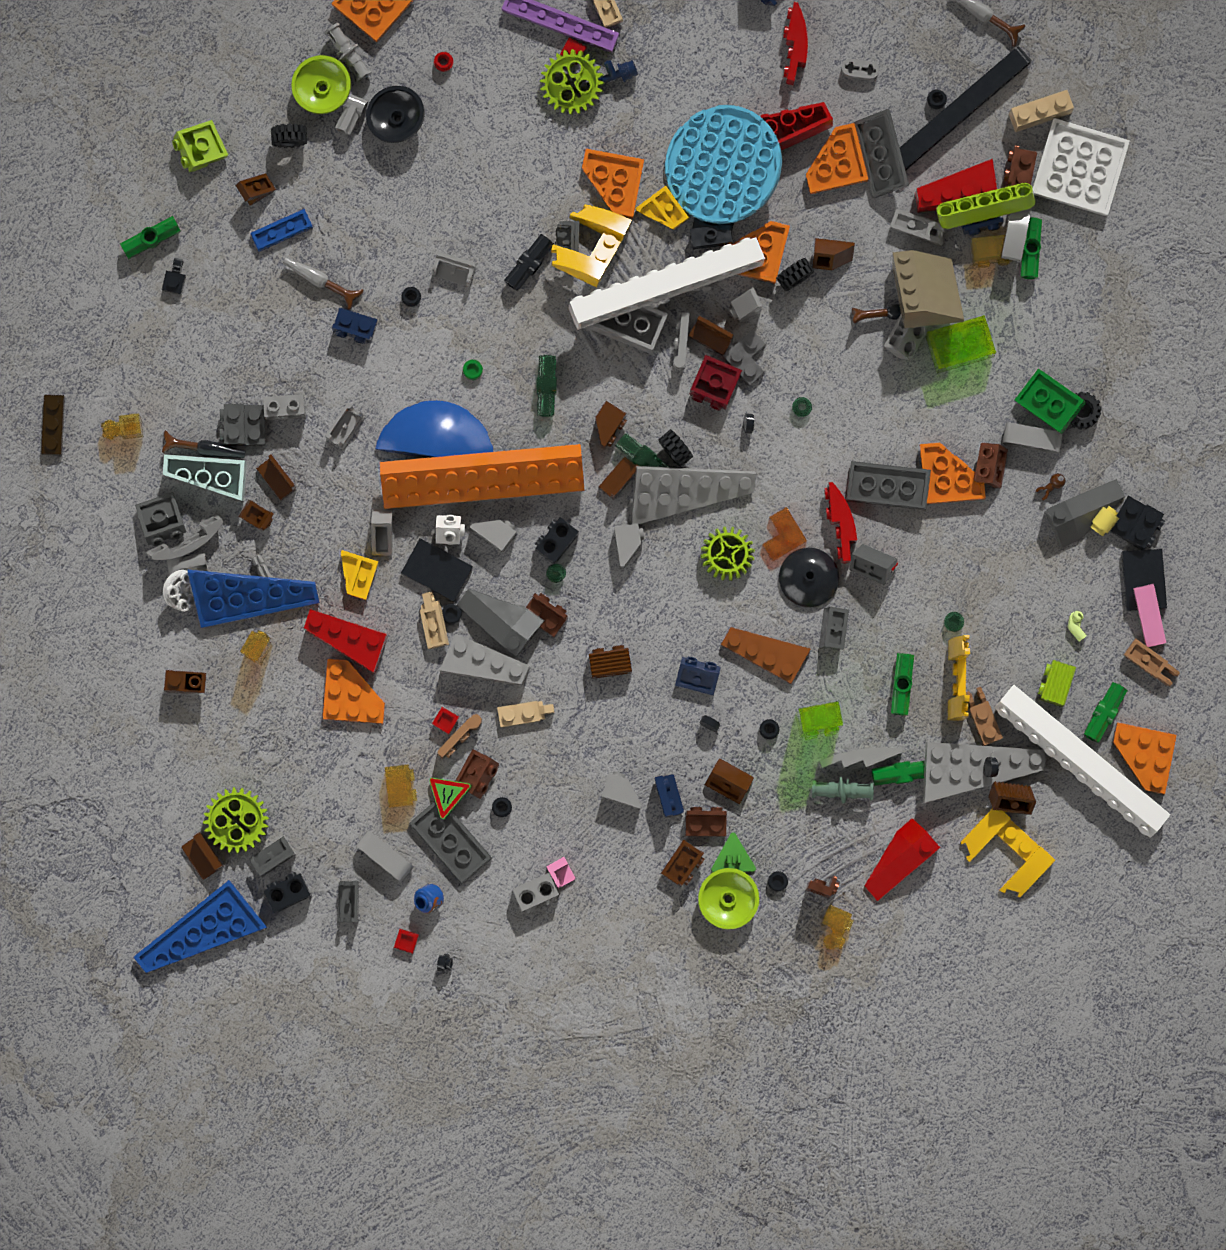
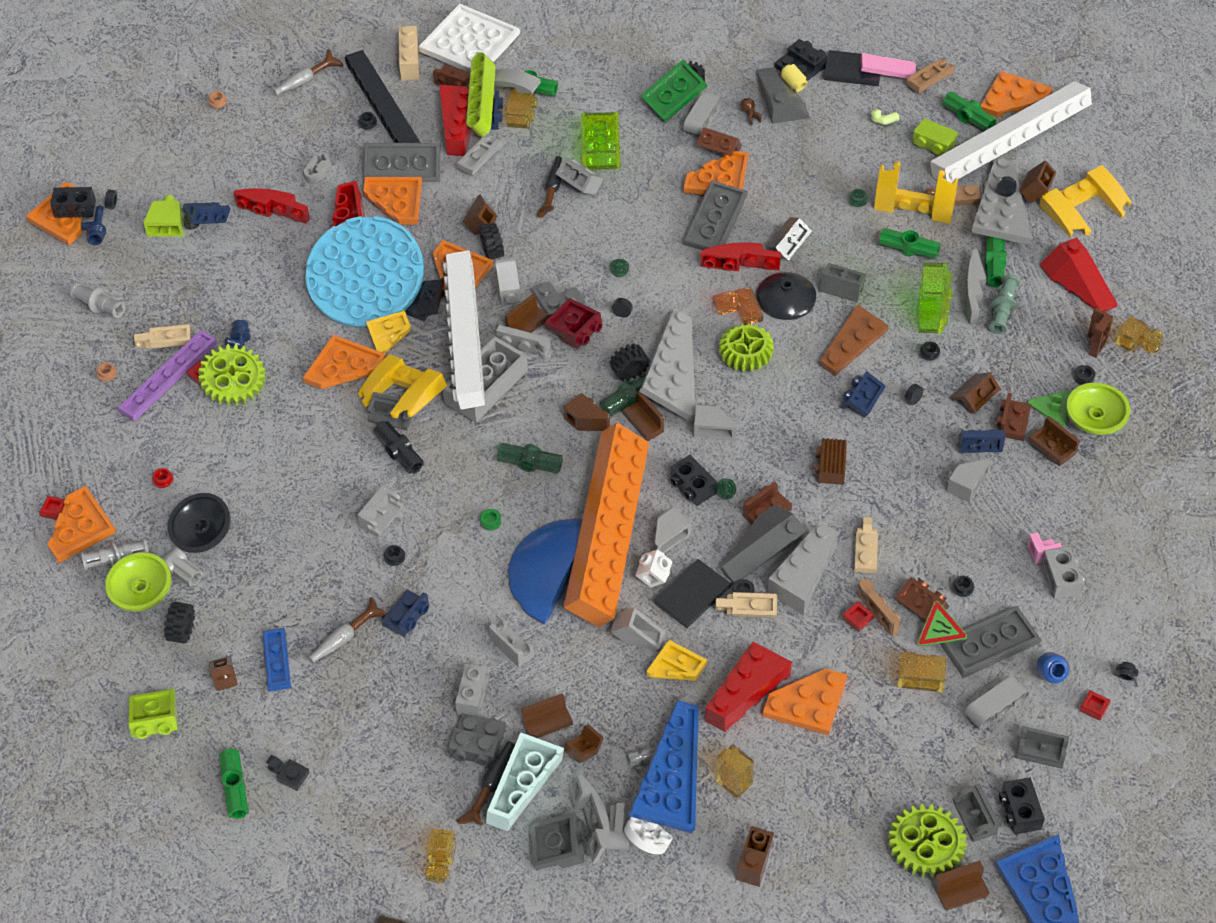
camera: 70 degrees left, 30 degrees down
dark tan slope [892,250,964,329] -> none

